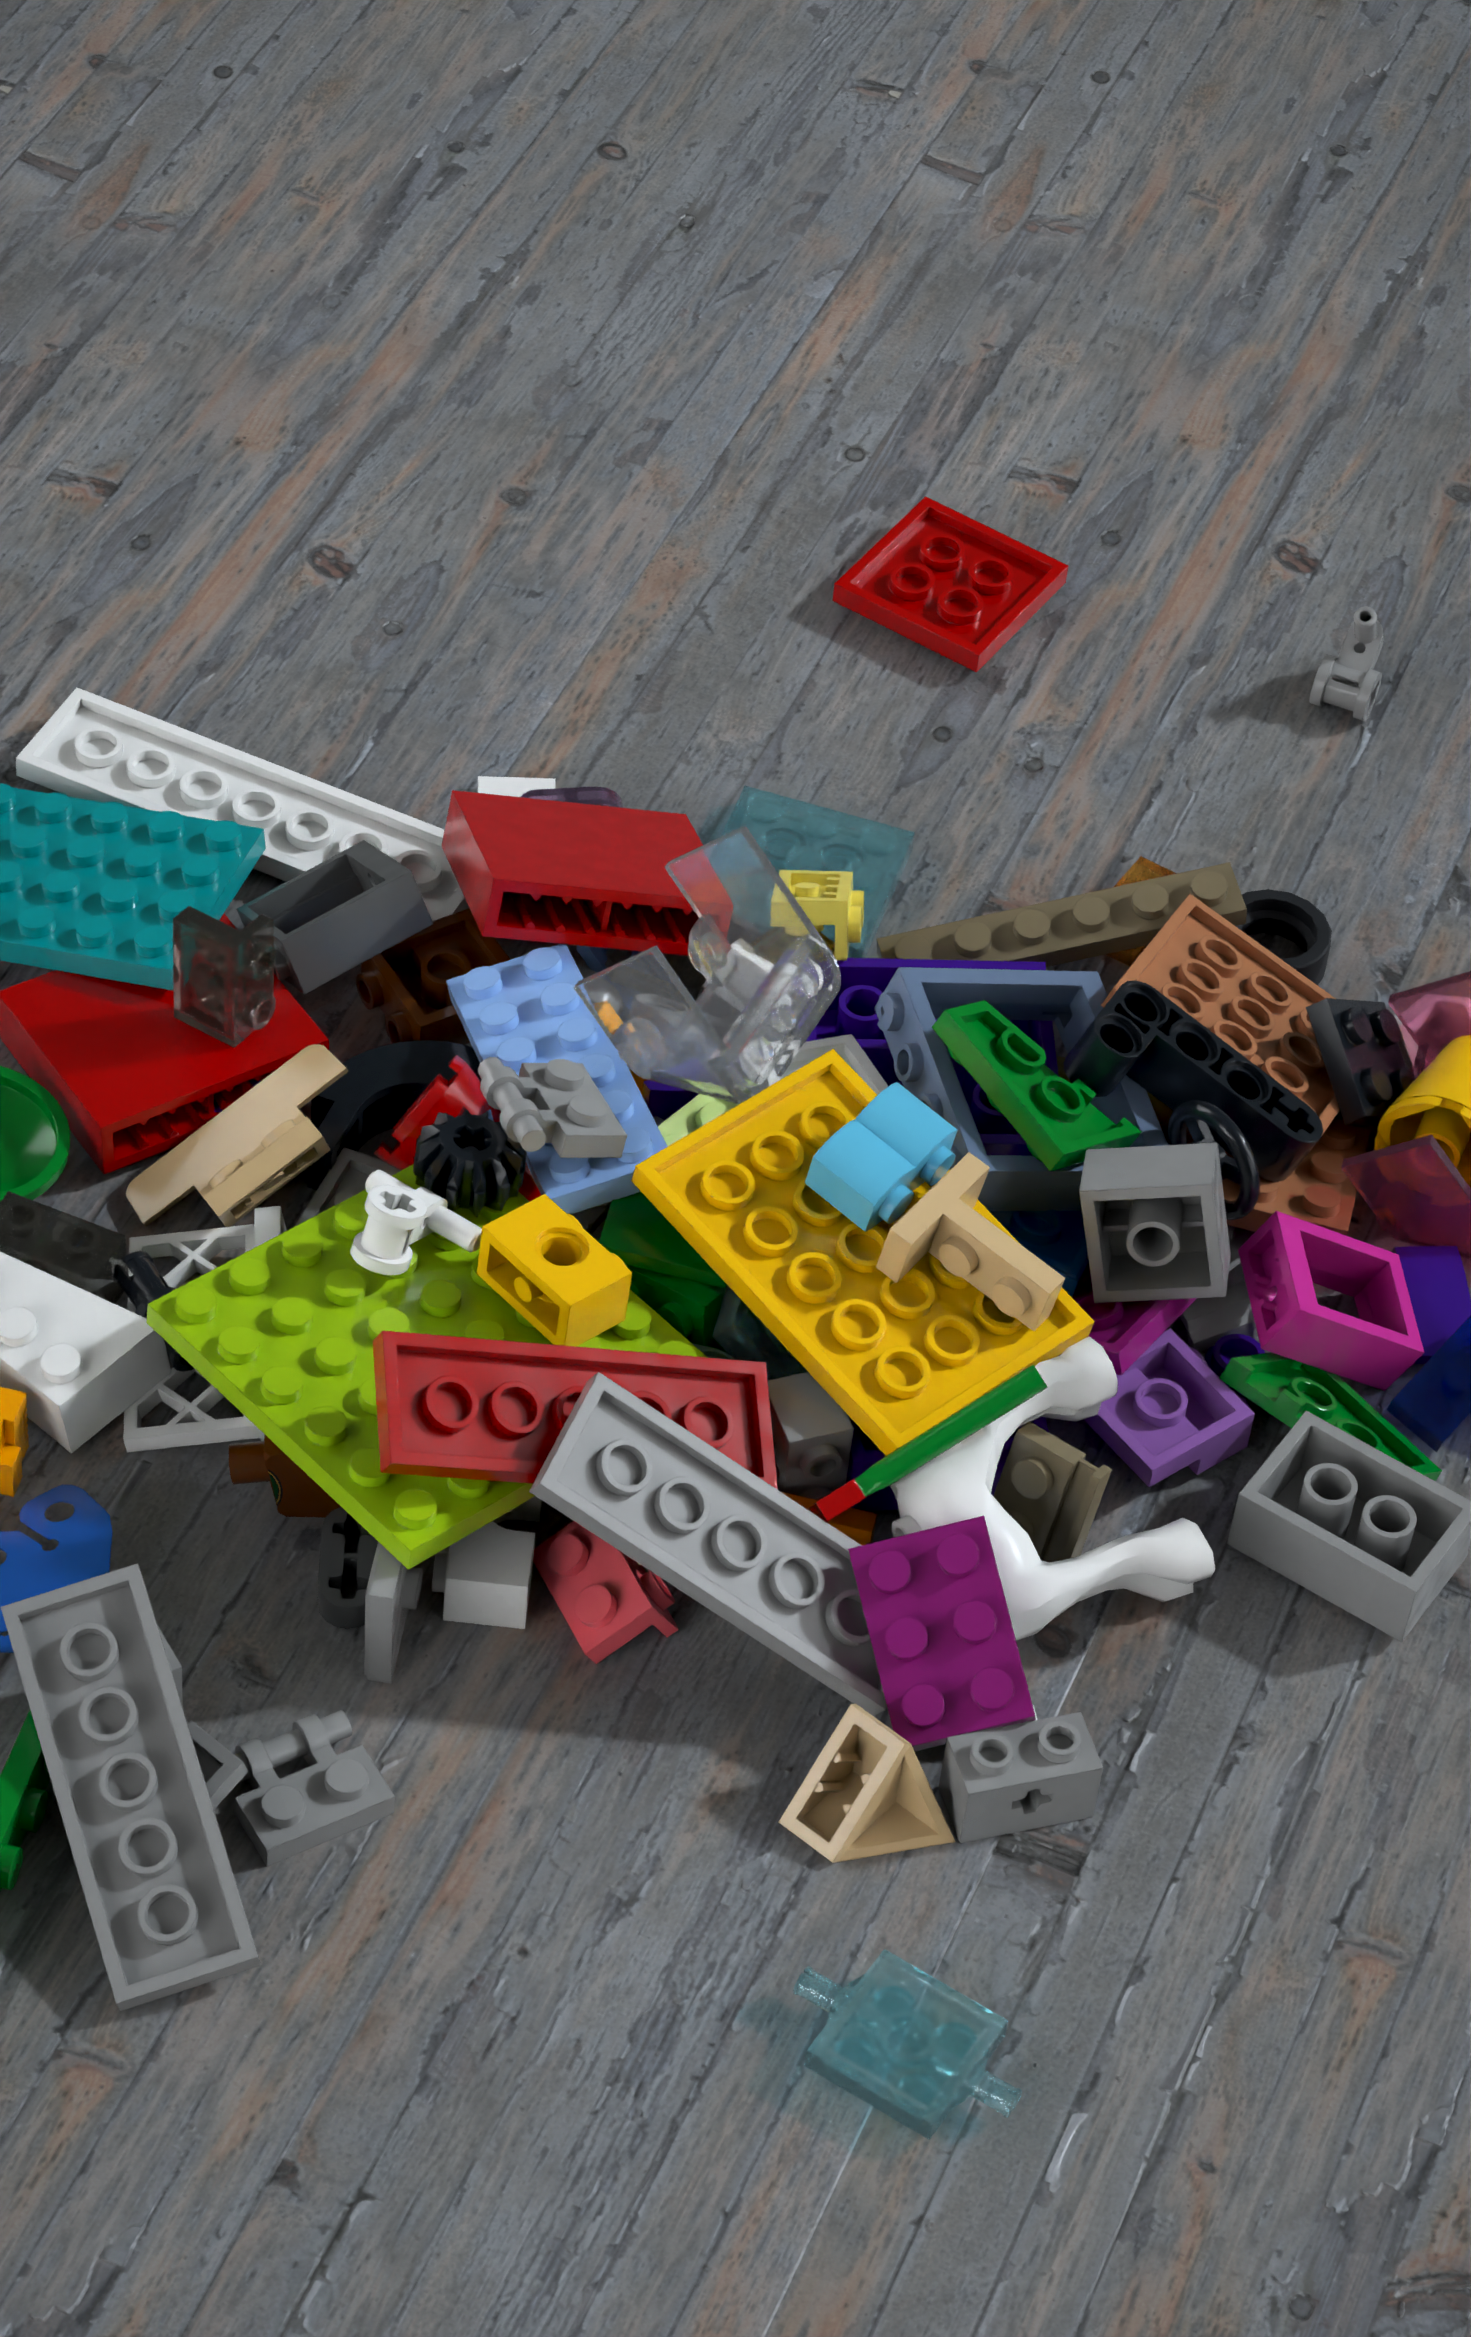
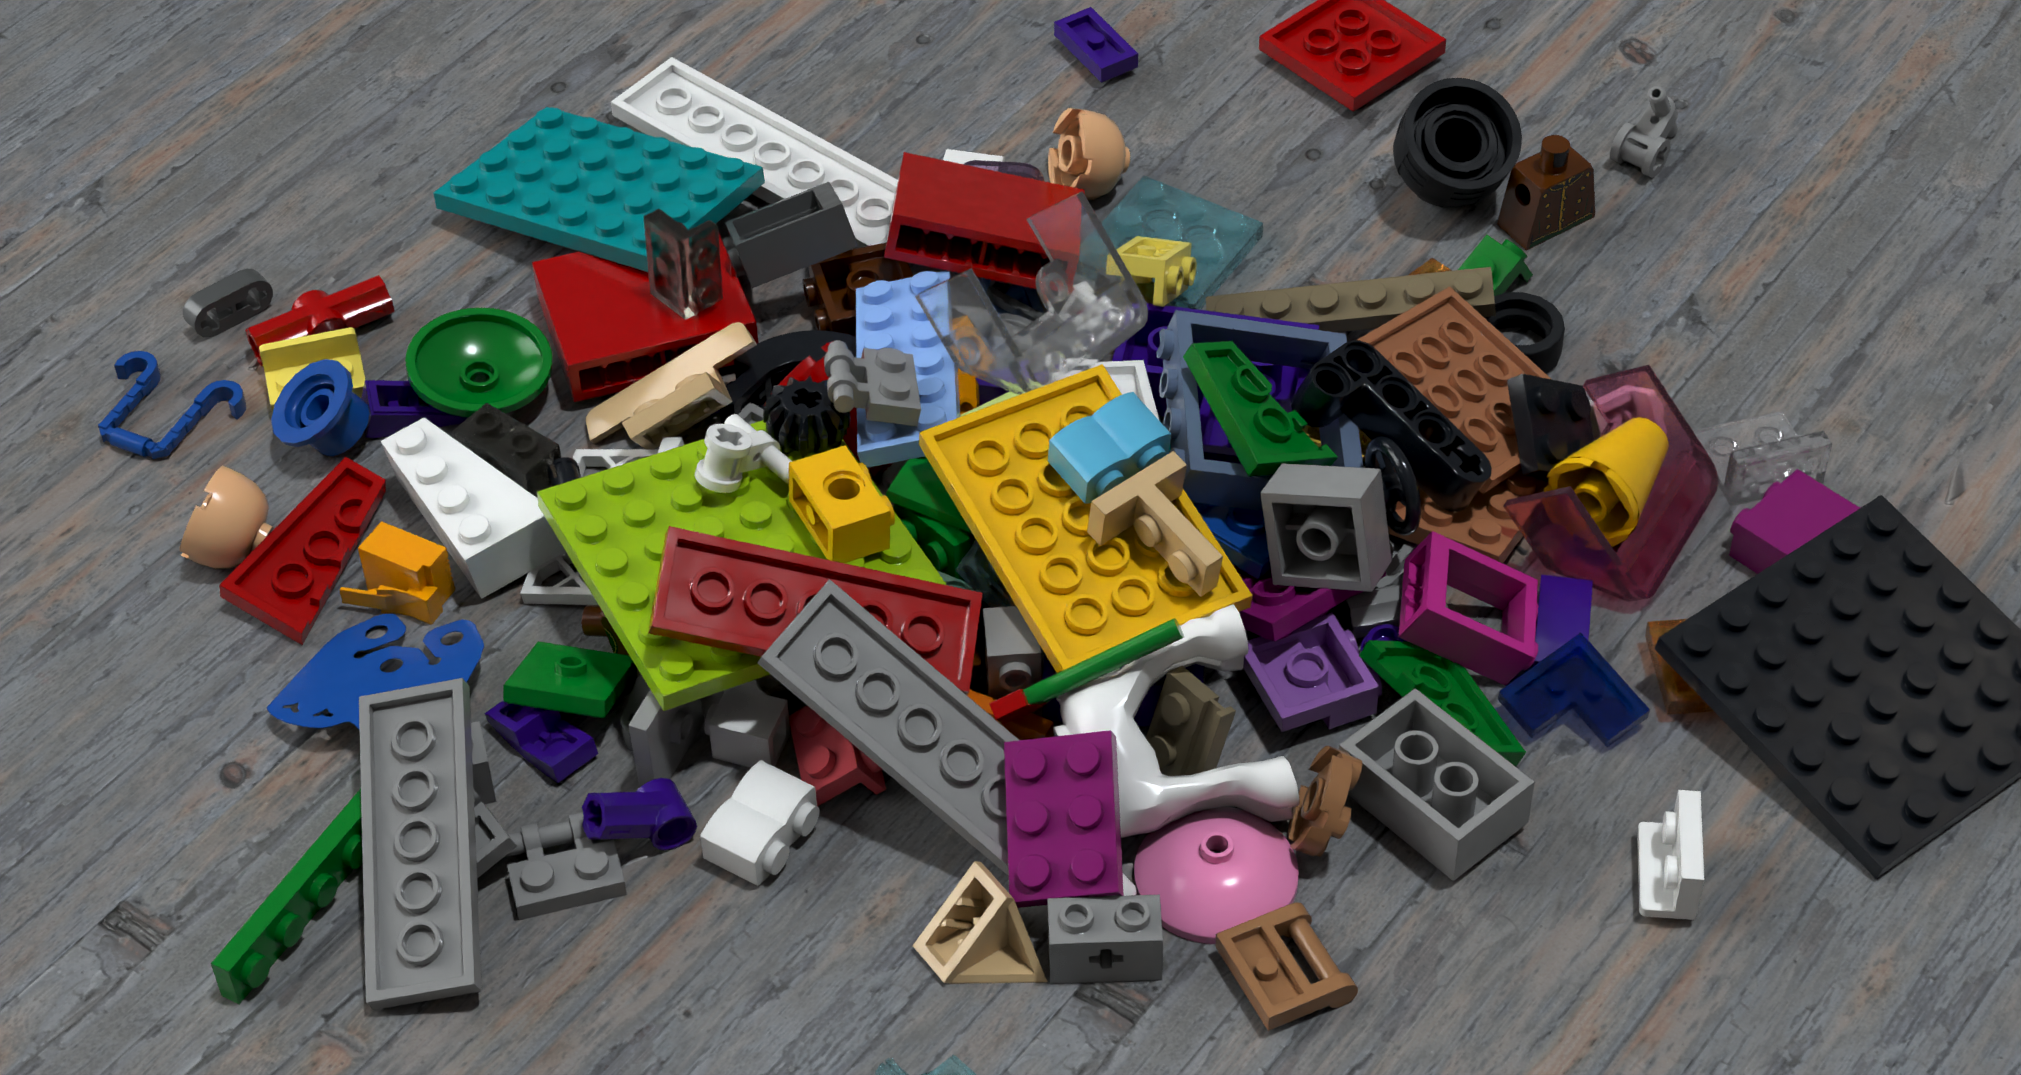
camera: 20 degrees right, 0 degrees up
none -> dark purple slope [484,701,599,783]
none -> green plate [503,641,637,718]
none -> dark purple piece [582,778,697,851]
none -> white brick [700,760,820,886]
none -> light nougat cylinder [1048,108,1130,201]
none -> dark purple plate [1054,7,1138,83]
none -> bright pink dish [1134,806,1299,944]
none -> medium nougat plate [1215,902,1358,1031]
none -> medium nougat plate [1288,746,1362,857]
none -> black piece [1393,78,1522,207]
none -> green bracket [1458,235,1533,296]
none -> reddish brown torso [1497,135,1595,251]

